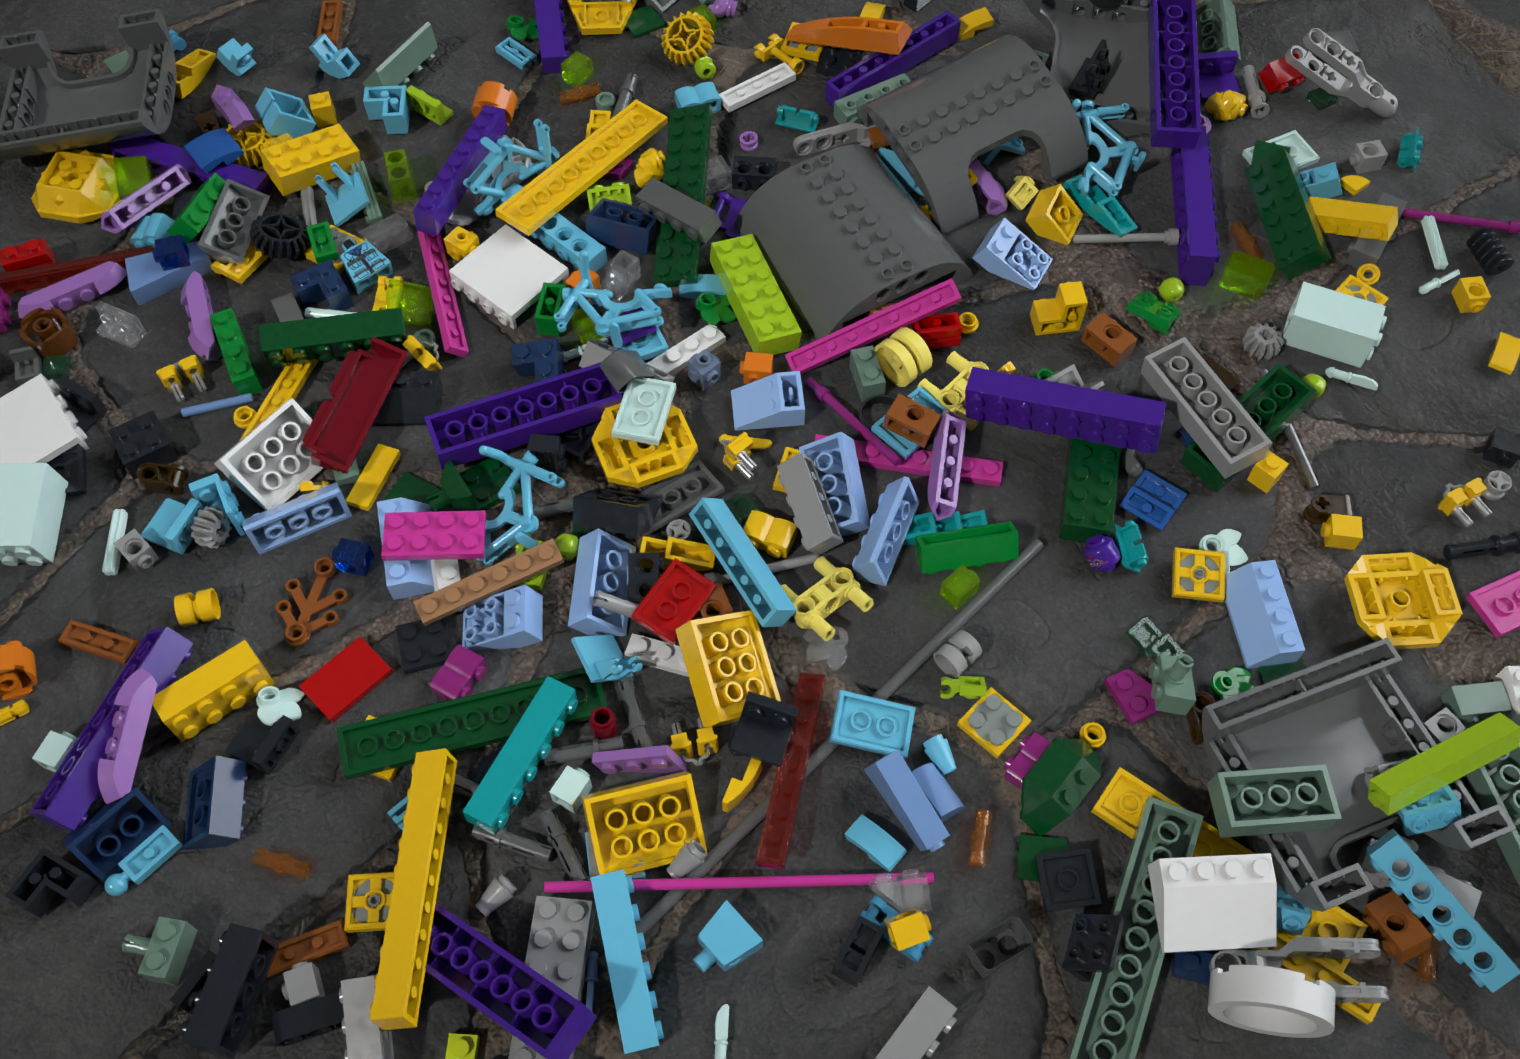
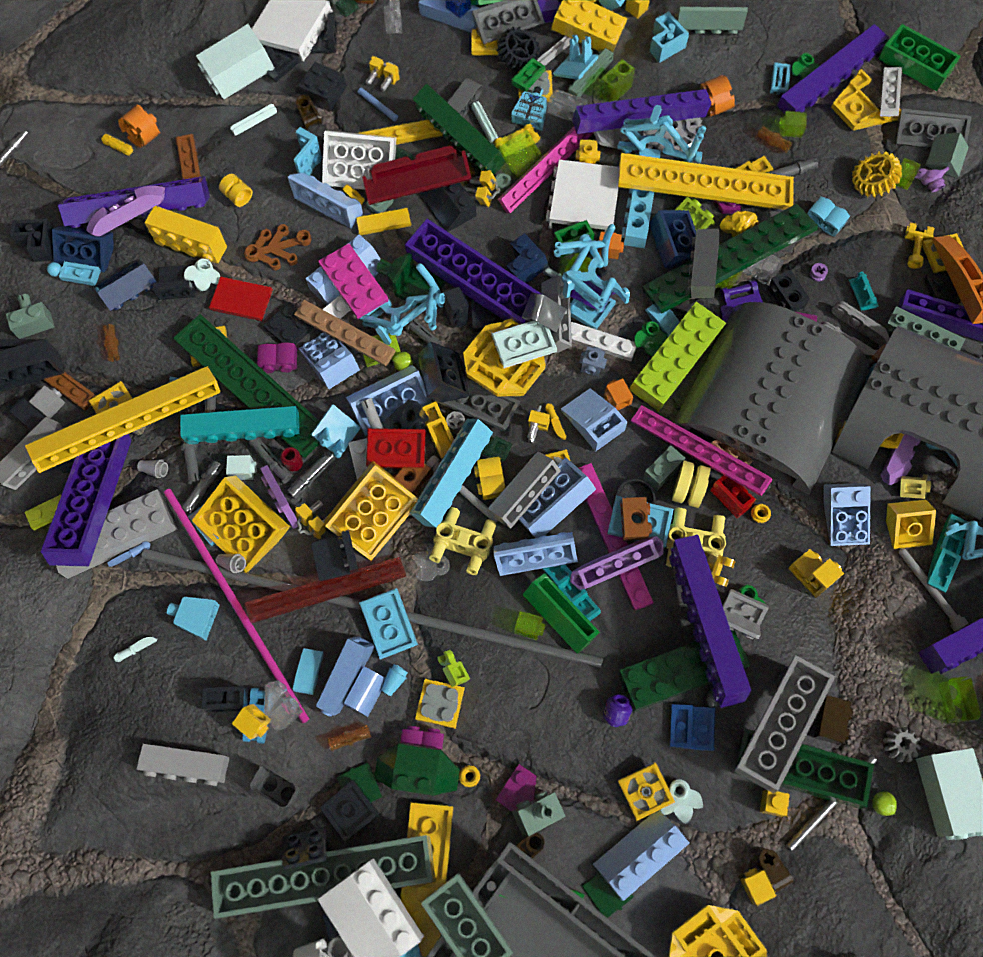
camera: 60 degrees right, 10 degrees up
light aqua brick [32,730,77,772] -> none
light grey brick [113,528,160,573] -> none
medium azure bracket [141,498,204,555] -> none
medium lavender brick [181,271,222,361] -> none
light grey gear [190,506,233,549] -> none
green brick [209,308,263,395] -> none
yellow plate [233,406,256,429] -> none
dark blue brick [289,259,354,311] -> none
clear blue brick [332,538,375,577] -> none
dark green piece [383,472,440,504] -> none
lime bracket [406,85,454,126] -> none
medium azure brick [591,869,664,1054] -> none
sand green tile [595,92,616,111] -> none
clear slope [599,250,641,303] -> none
dark green piece [625,5,665,39] -> none
lime piece [694,56,716,80] -> none
white plate [719,62,796,112] -> none
yellow slope [722,758,762,812] -> none
magenta bar [805,377,902,466] -> none
light grey wheel [933,630,982,678] -> none
dark orange brick [1081,312,1138,367] -> none
teal hinge [1113,520,1149,574] -> none
slope [1125,615,1184,661] -> none
green plate [1126,292,1182,336] -> none
lime piece [1158,277,1184,303] -> none
green plate [1210,667,1255,700] -> none
light aqua piece [1325,367,1378,390] -> none

